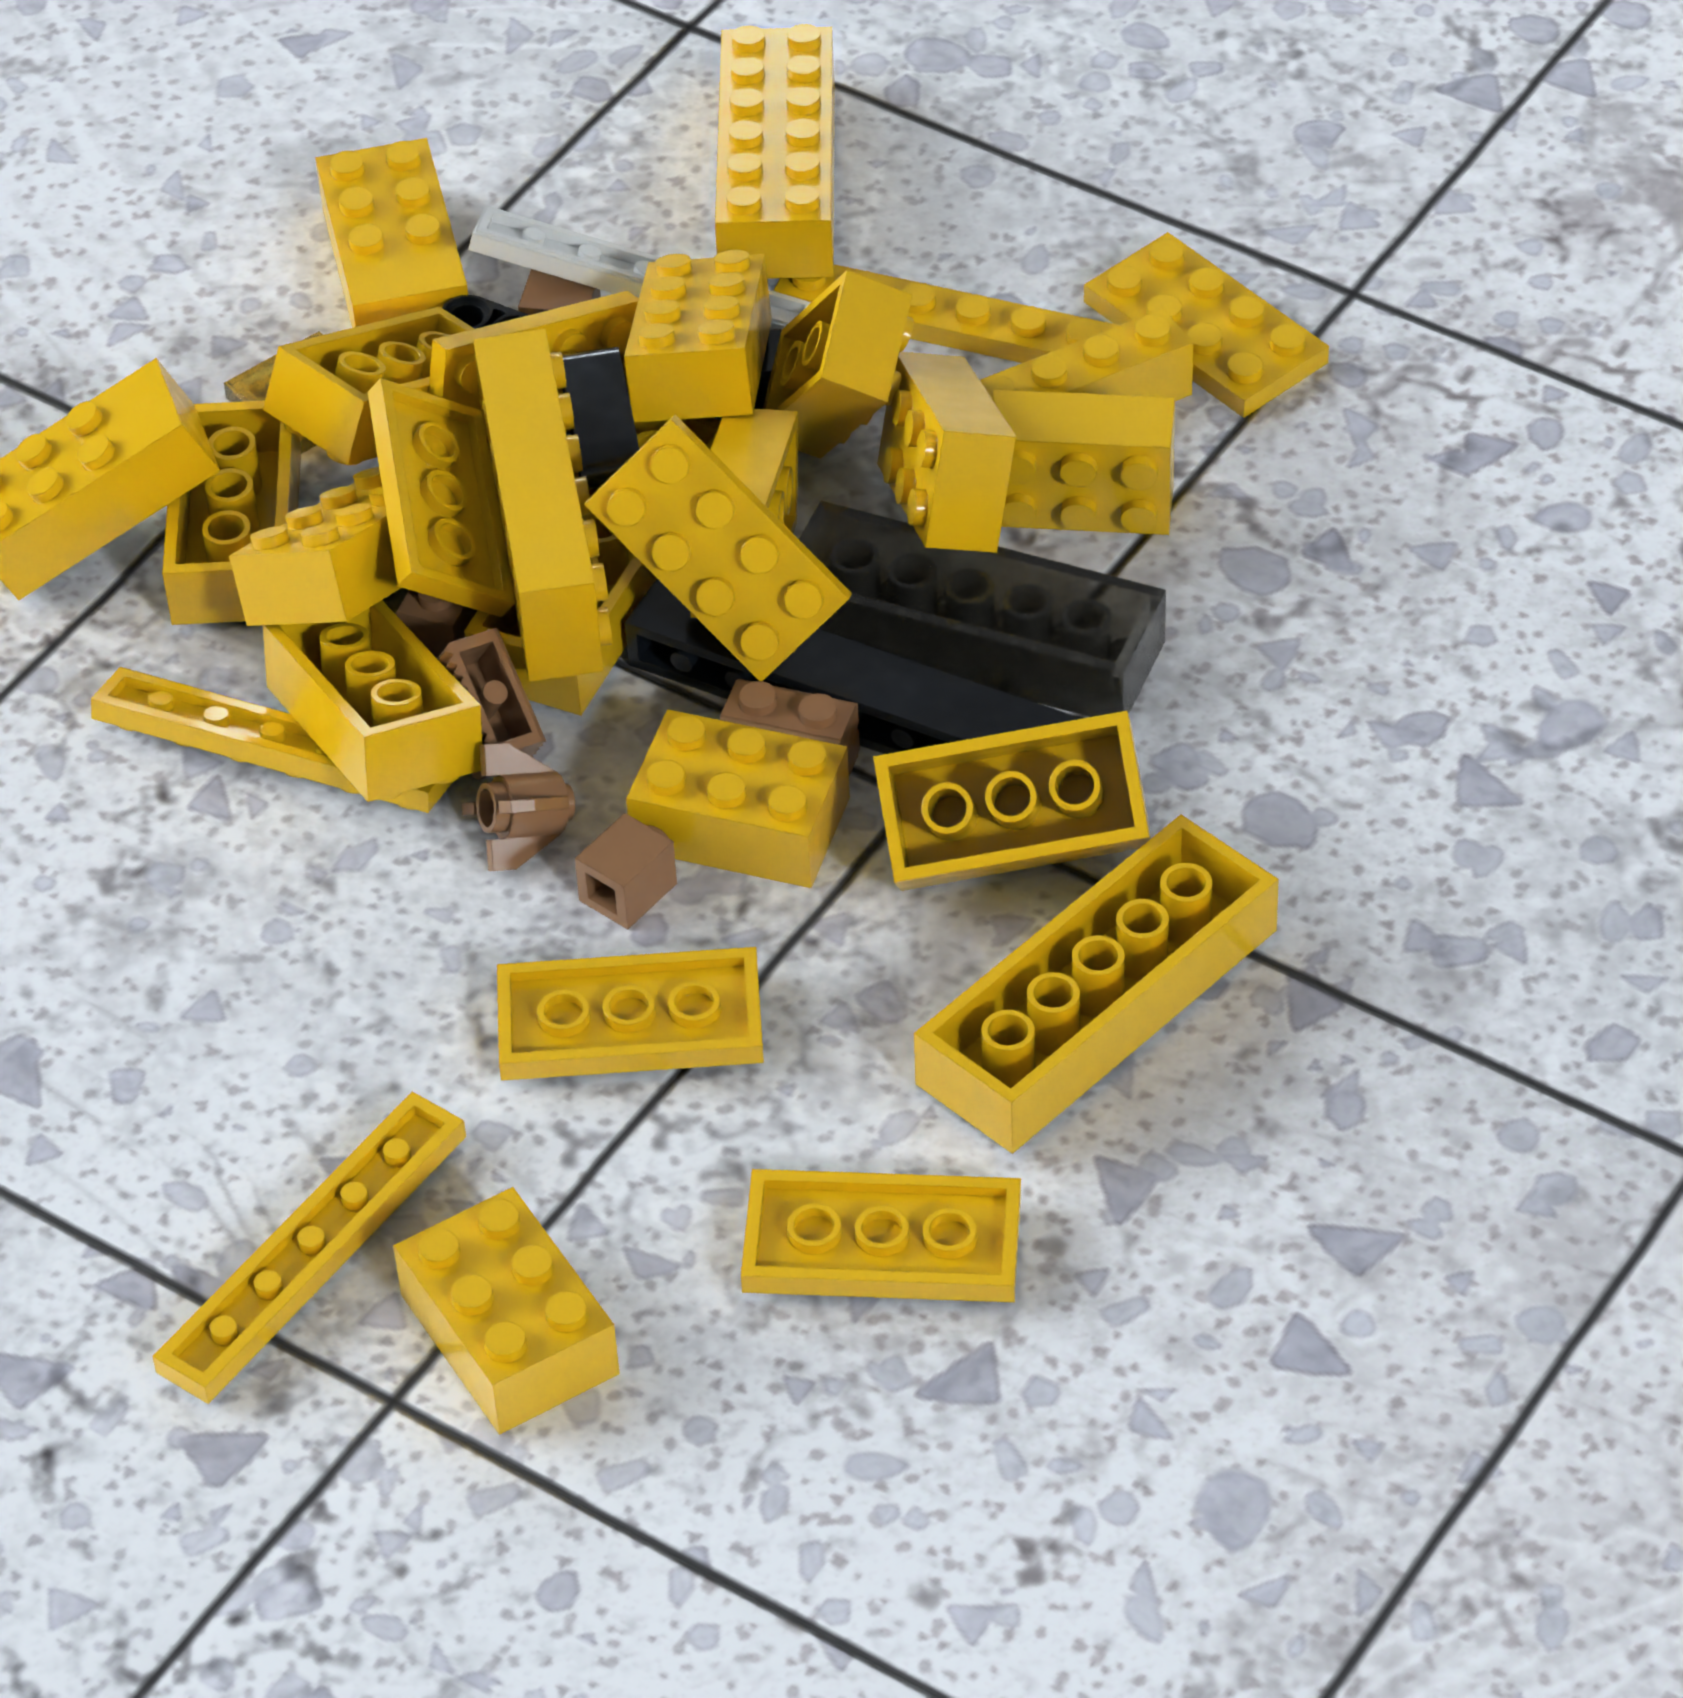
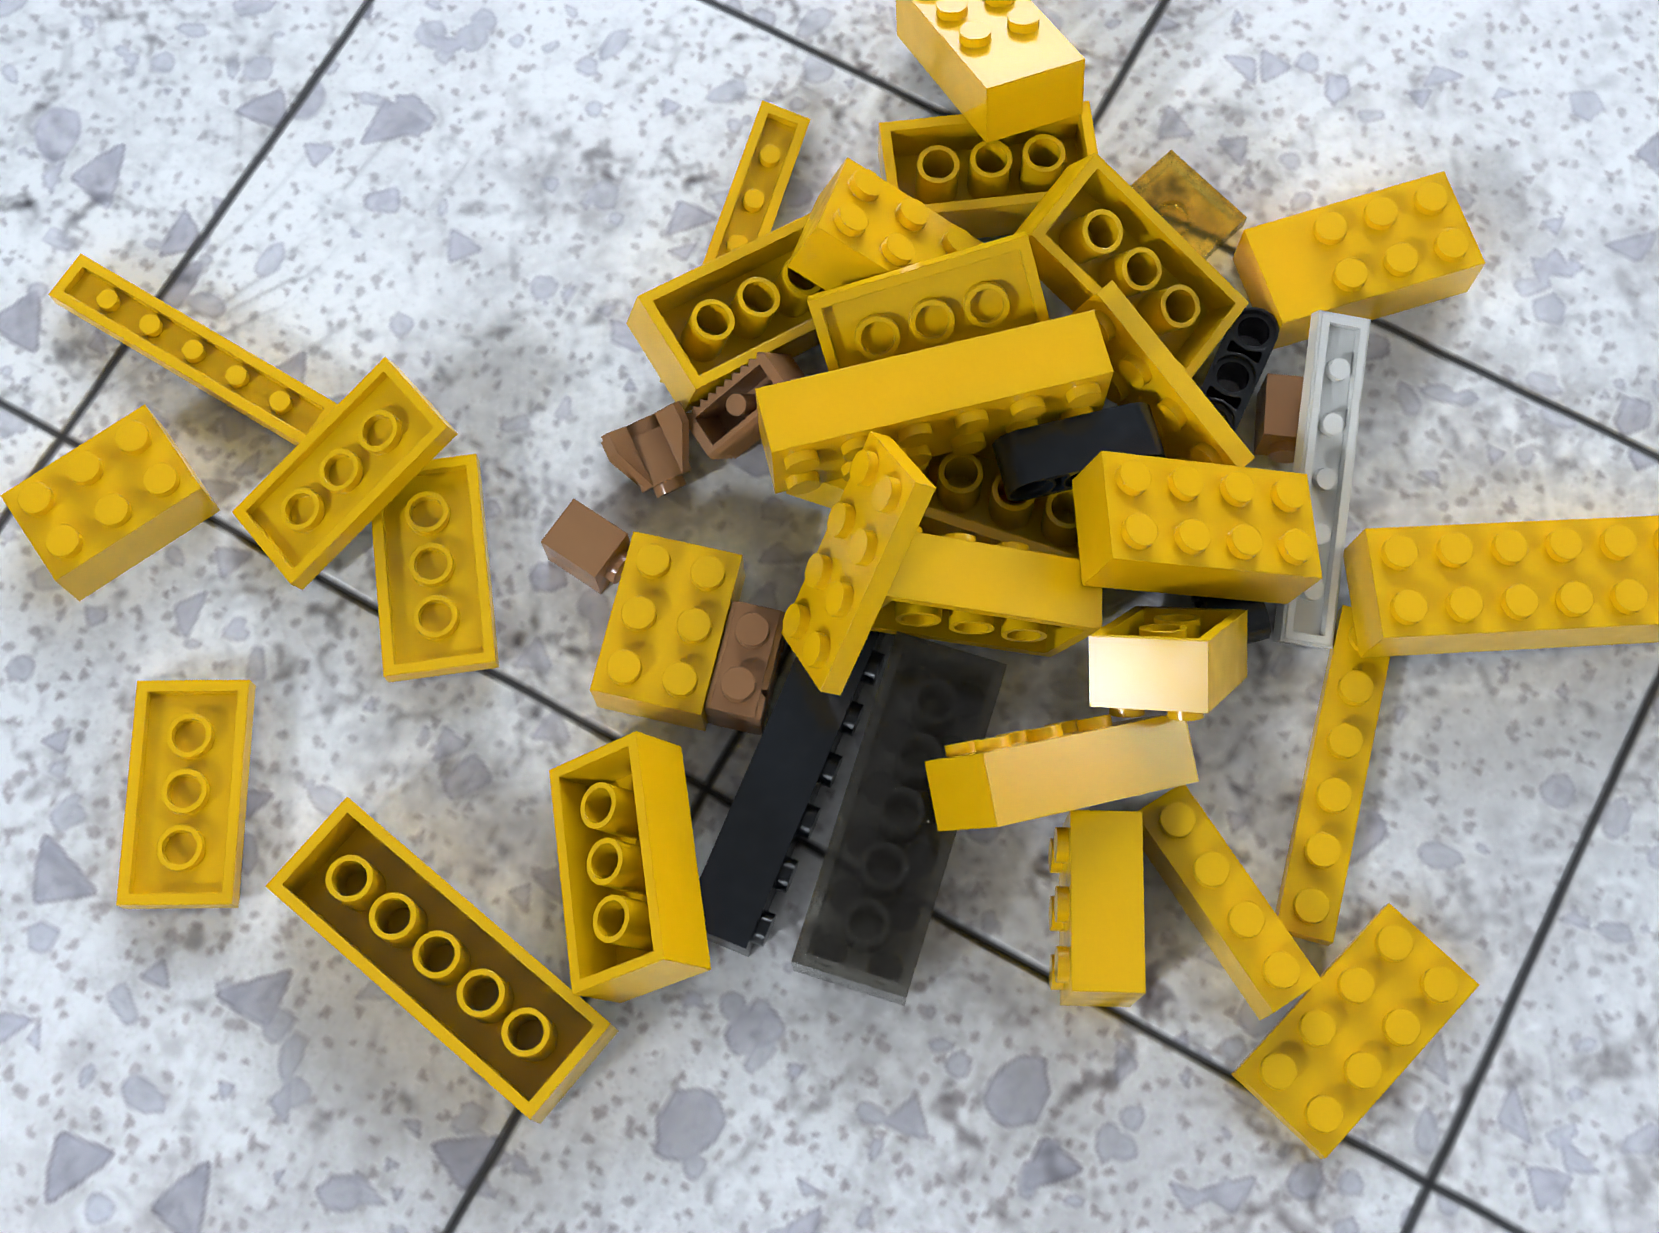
camera: 85 degrees right, 25 degrees up
none -> yellow plate [232,357,458,590]

